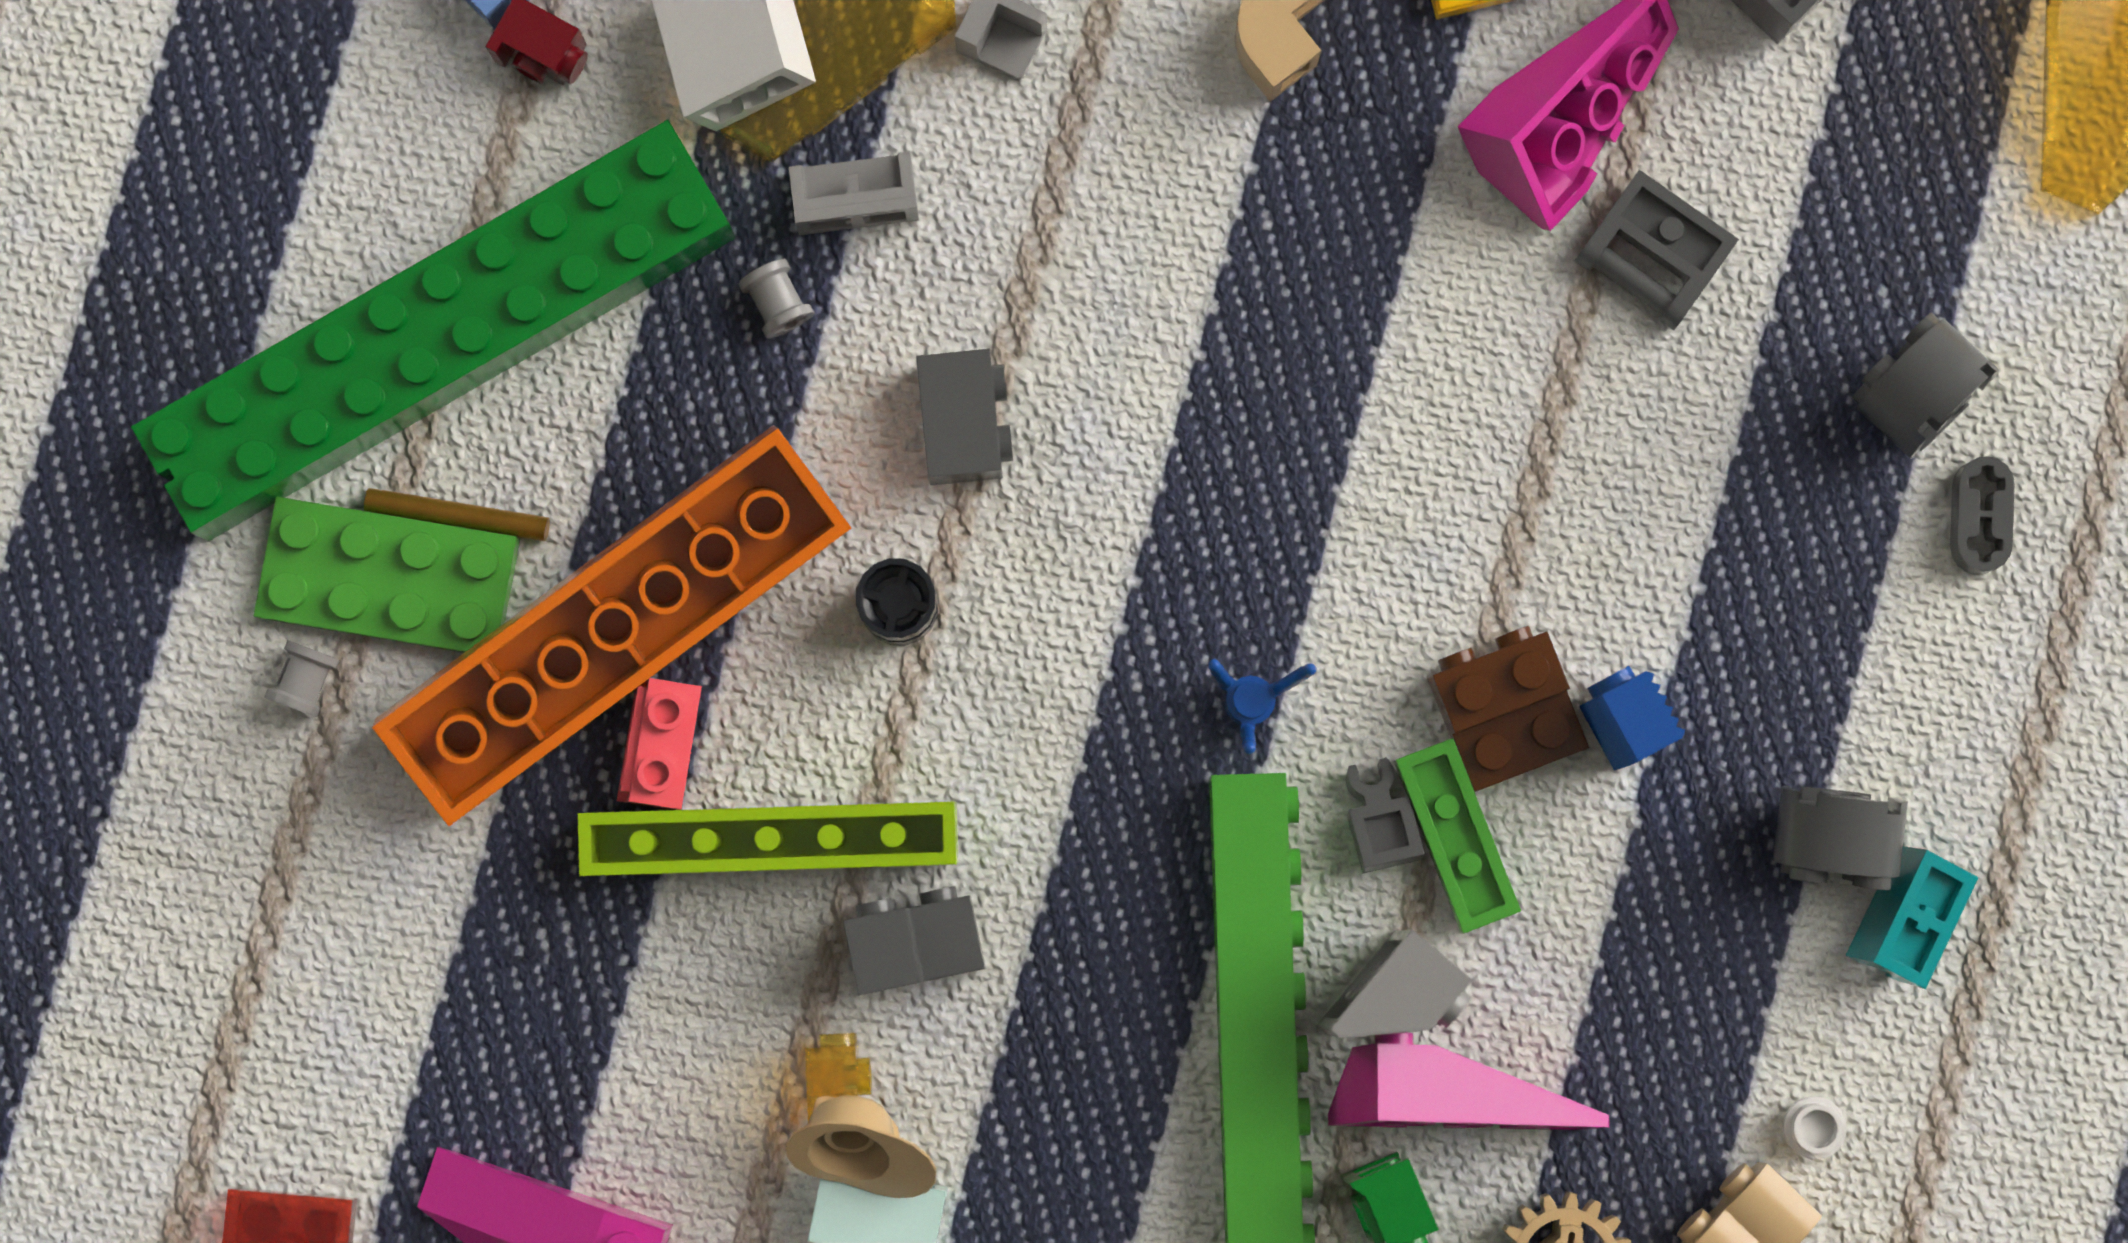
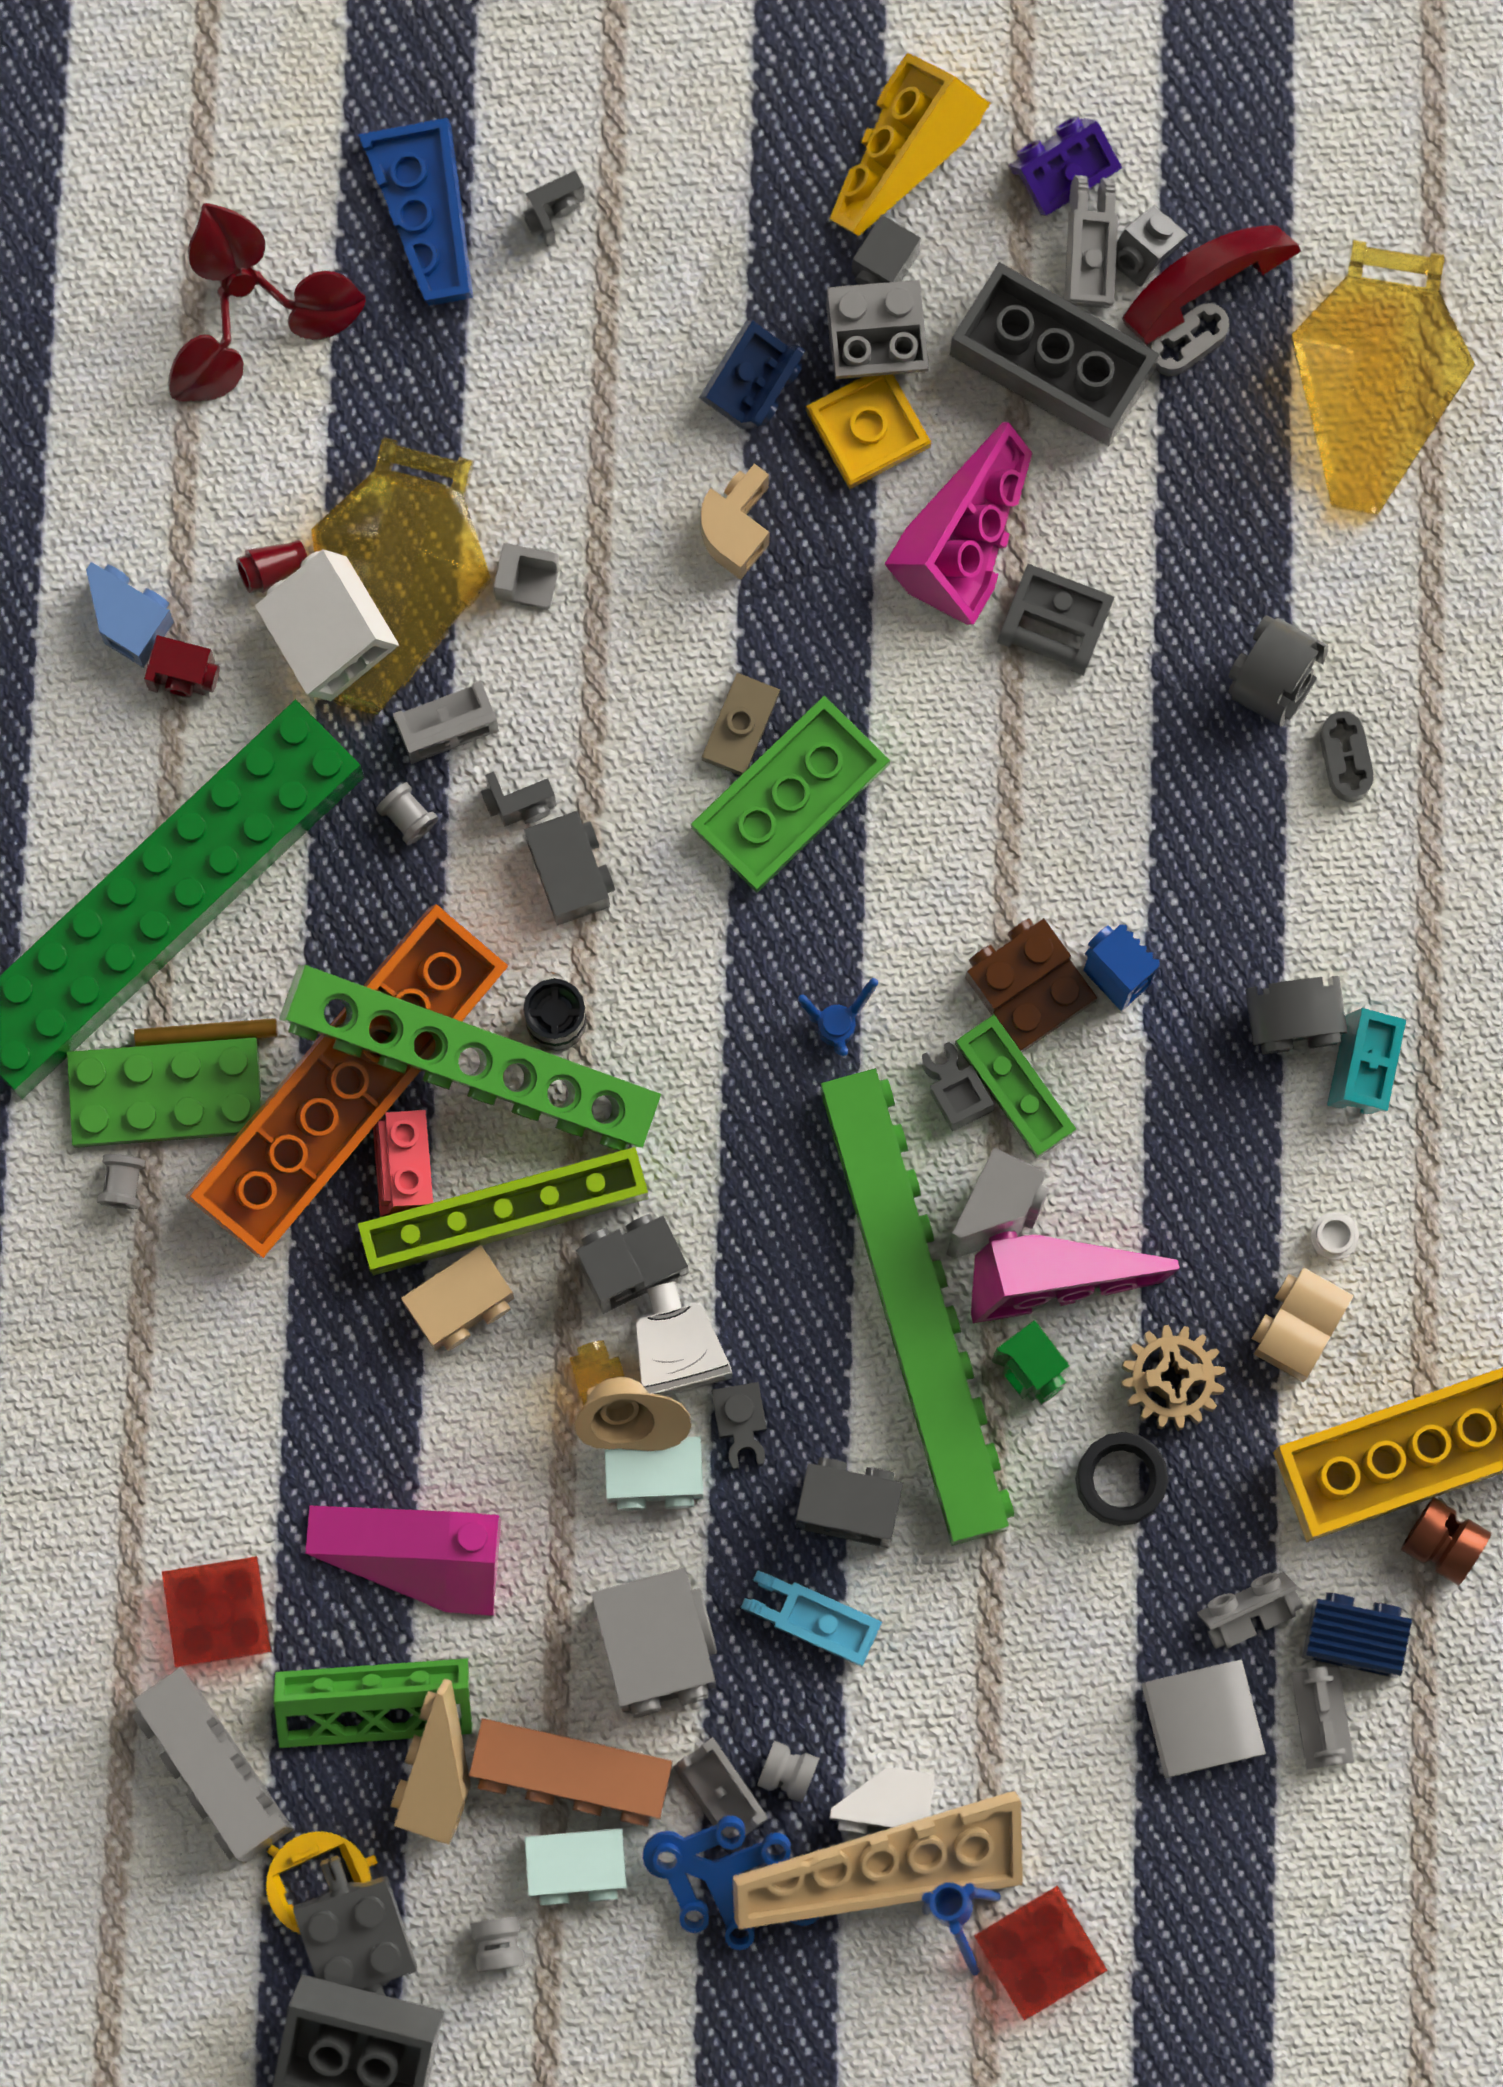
camera: 15 degrees left, 5 degrees down
none -> bright green brick [279,965,661,1151]
none -> tan brick [401,1245,515,1351]
none -> dark grey bracket [481,771,556,827]
none -> white torso [636,1282,732,1396]
none -> bright green plate [691,696,890,893]
none -> dark tan plate [702,673,780,776]
none -> dark grey plate [711,1382,767,1470]

